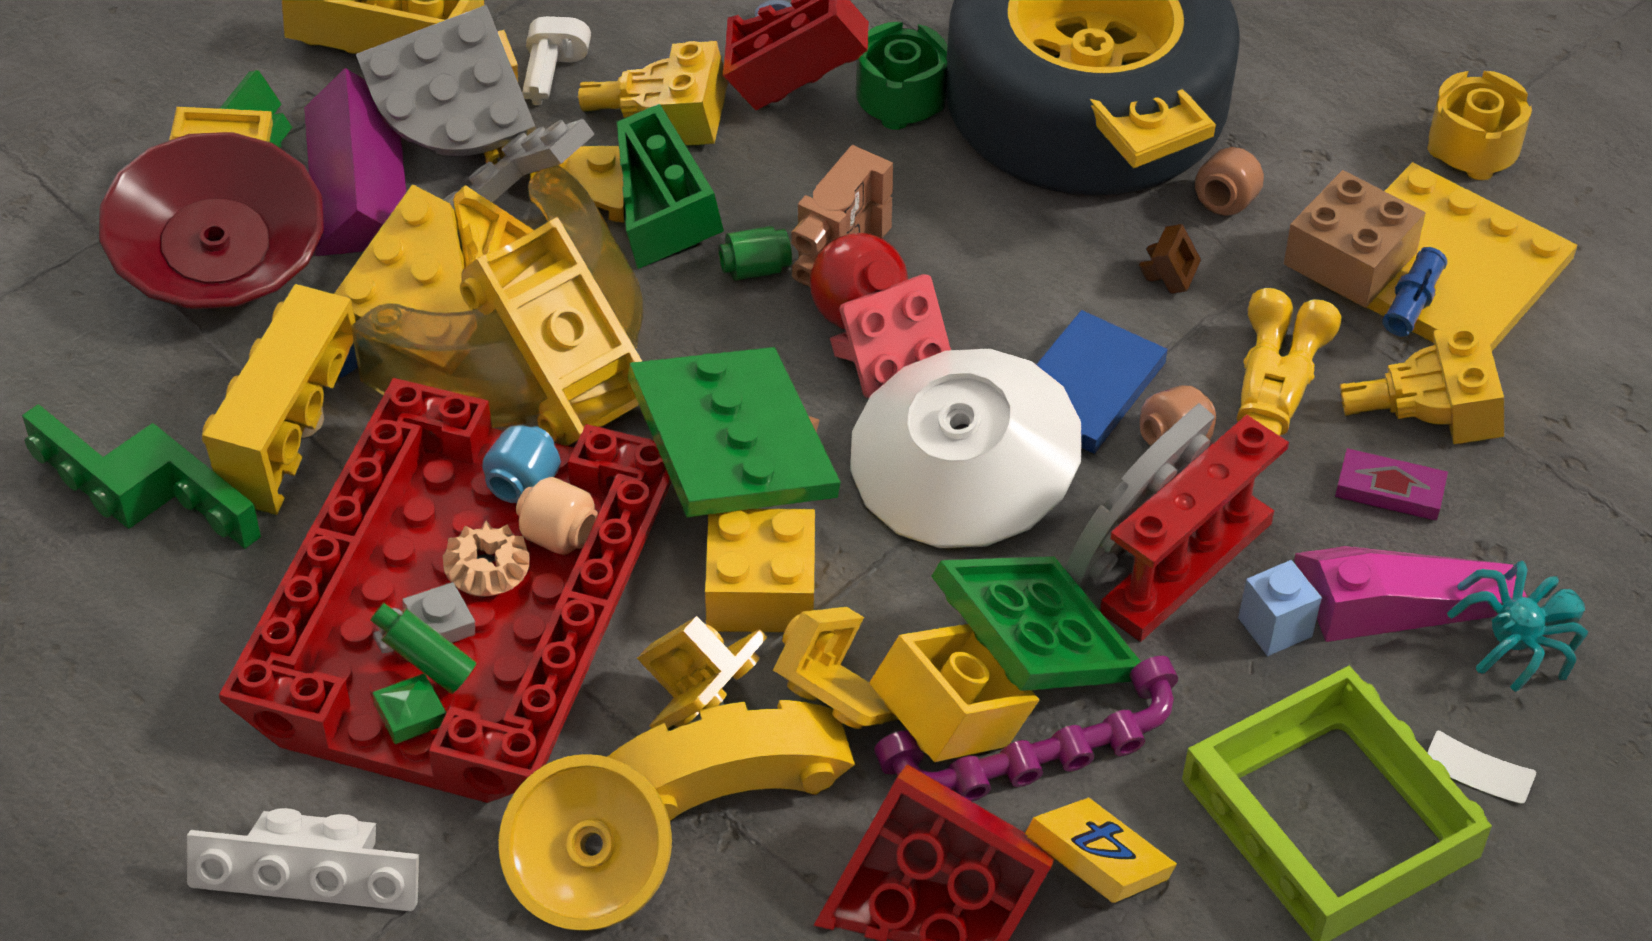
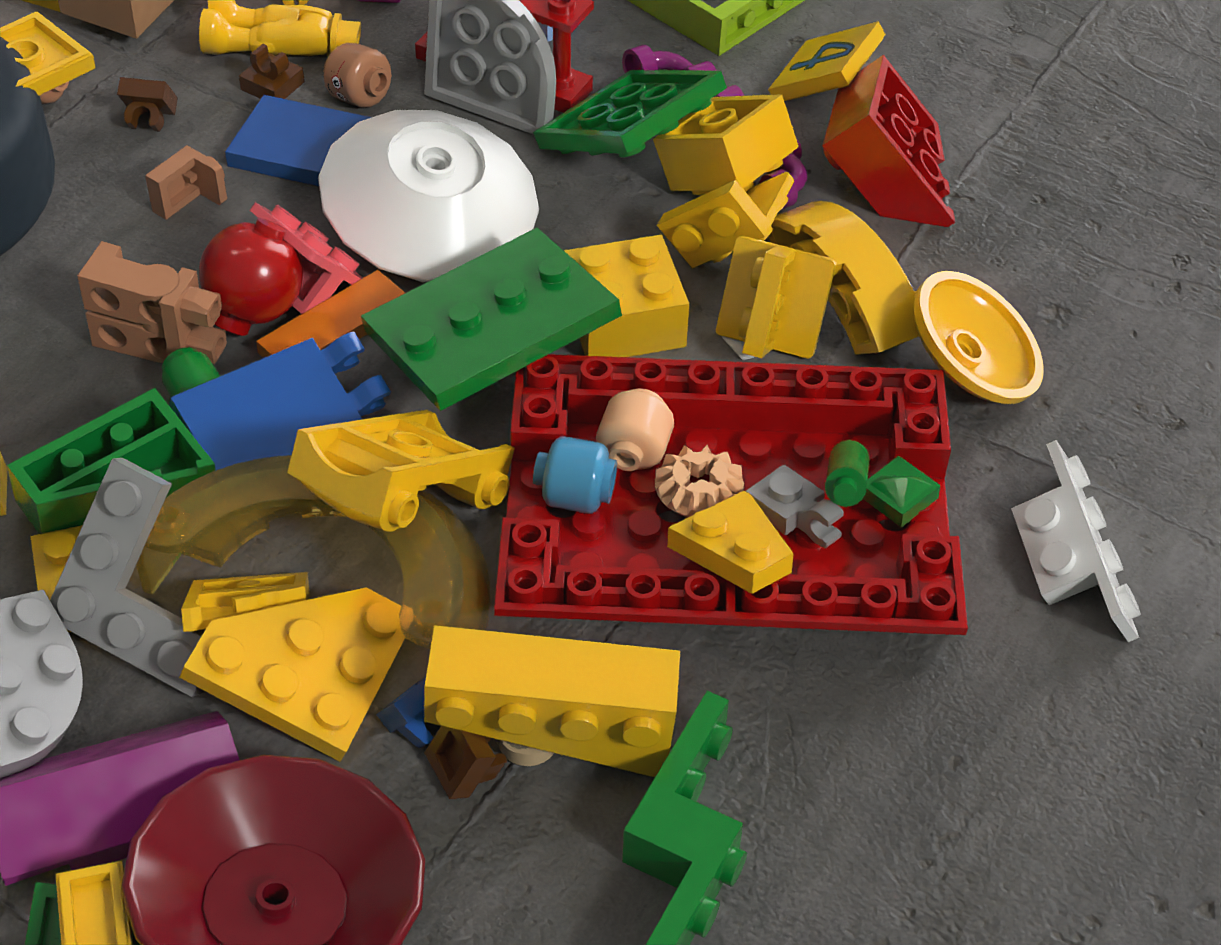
camera: 105 degrees left, 0 degrees up
none -> nougat bracket [145,145,227,220]
none -> blue tile [169,332,391,496]
none -> reddish brown tile [239,44,305,99]
none -> orange tile [256,270,405,358]
none -> yellow wing [667,491,793,594]

